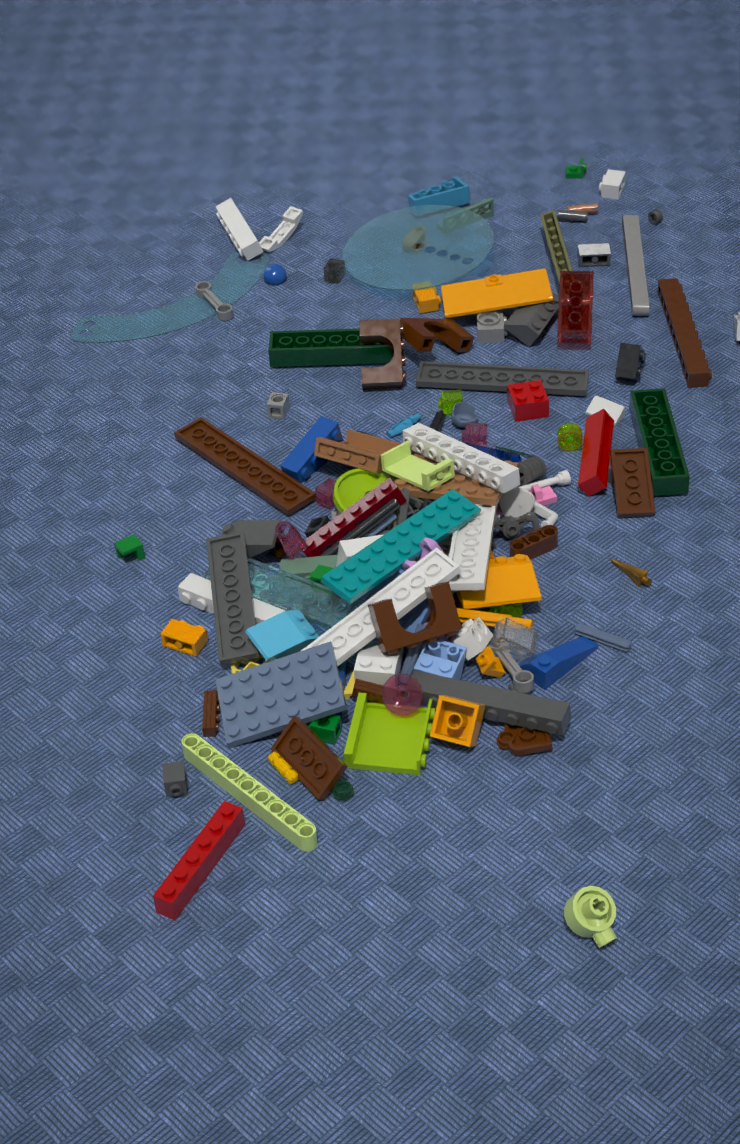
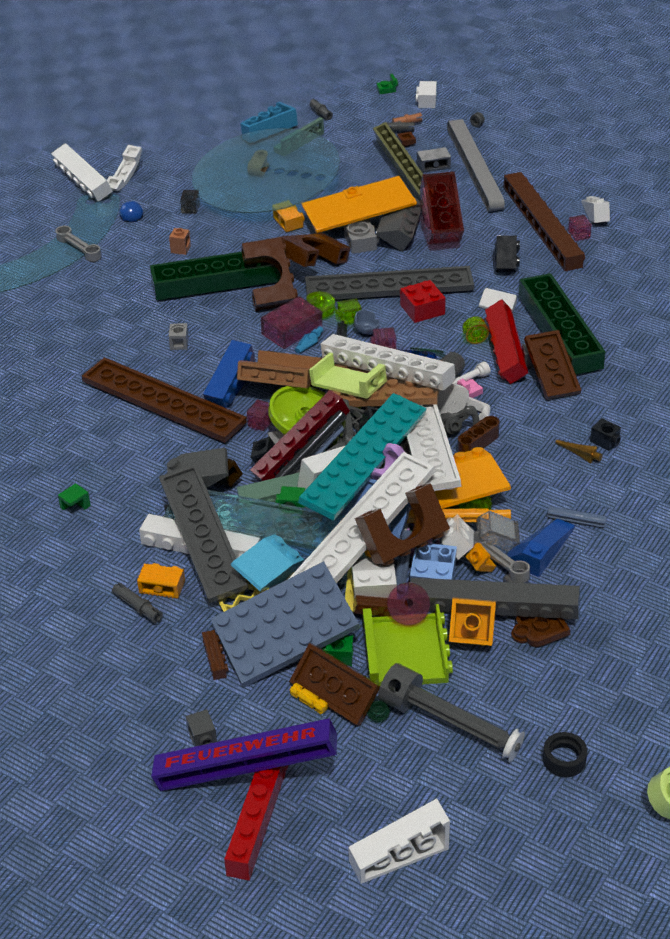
camera: 15 degrees left, 0 degrees up
yellowish green beam [181,733,318,852] -> none
clear pink piece [275,521,308,559] -> none
none -> dark grey pin [112,582,163,623]
none -> dark purple brick [151,718,337,791]
none -> nougat brick [169,228,191,255]
none -> clear pink brick [261,296,322,349]
none -> clear neon green piece [305,291,336,319]
none -> dark grey pin [309,99,333,120]
none -> white wedge [348,799,450,884]
none -> dark grey piece [378,663,525,763]
none -> reddish brown plate [397,132,416,146]
none -> black tyre [543,732,588,777]
none -> clear pink brick [568,215,592,241]
none -> black brick [590,418,621,451]

